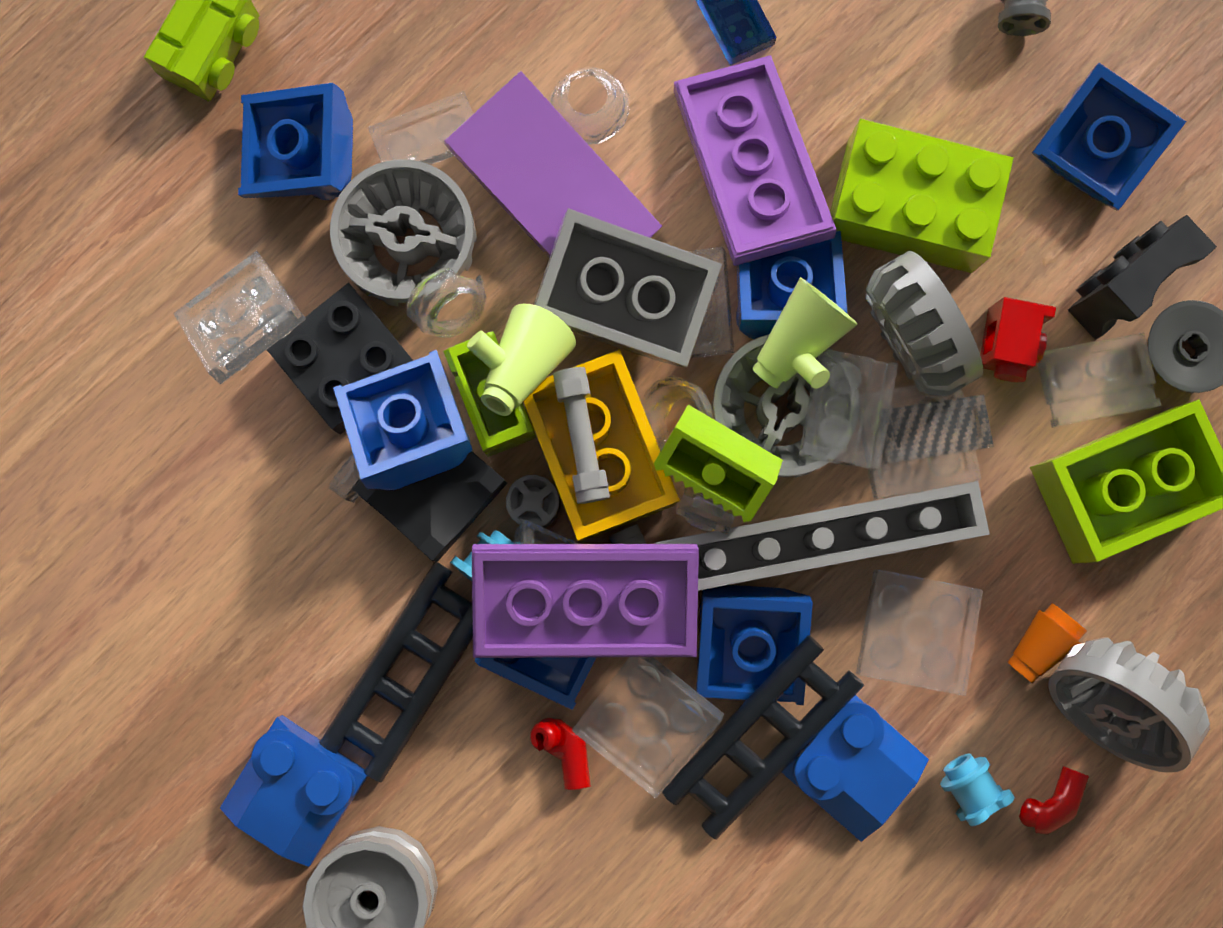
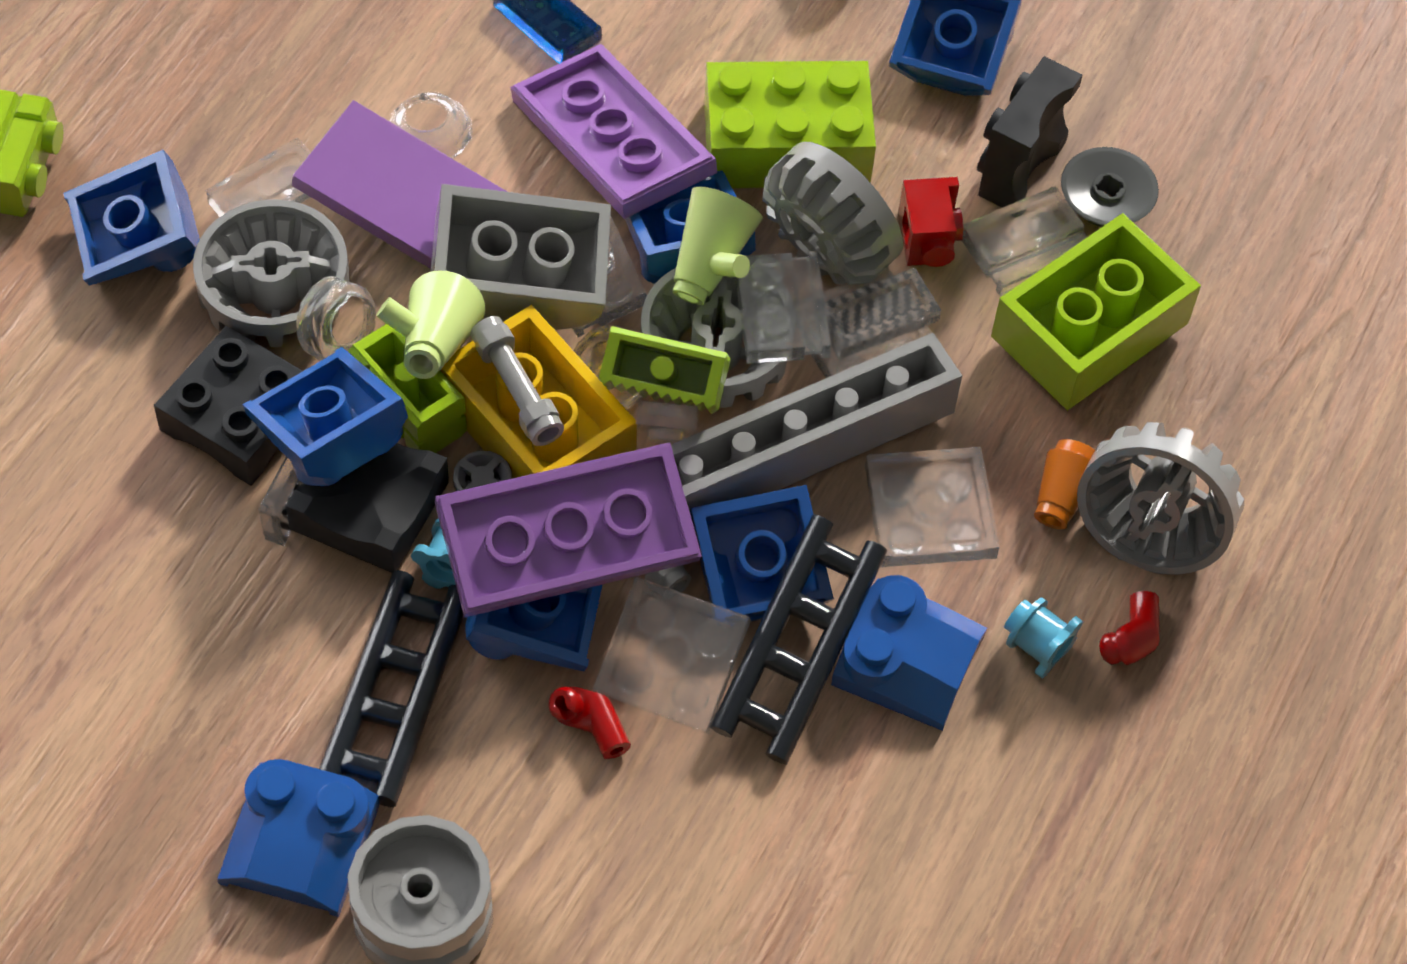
camera: 15 degrees left, 25 degrees down
clear plate [173,250,306,385] -> none

